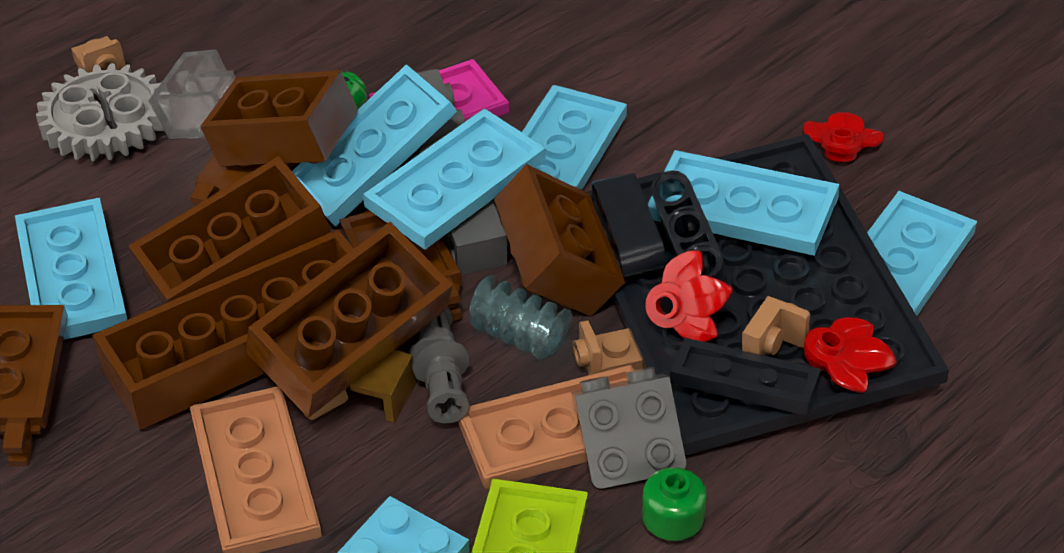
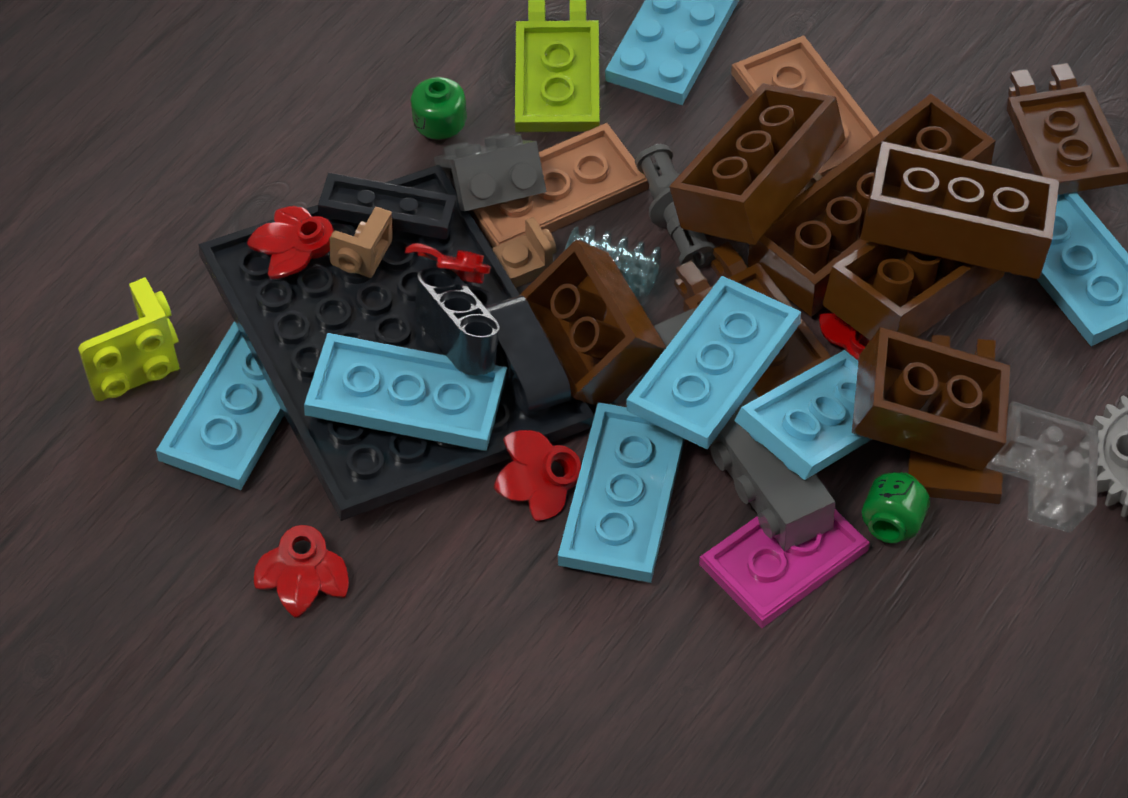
camera: 170 degrees right, 10 degrees up
none -> neon yellow bracket [78,277,180,401]
none -> red plate [494,430,581,521]
none -> reddish brown brick [860,141,1059,279]

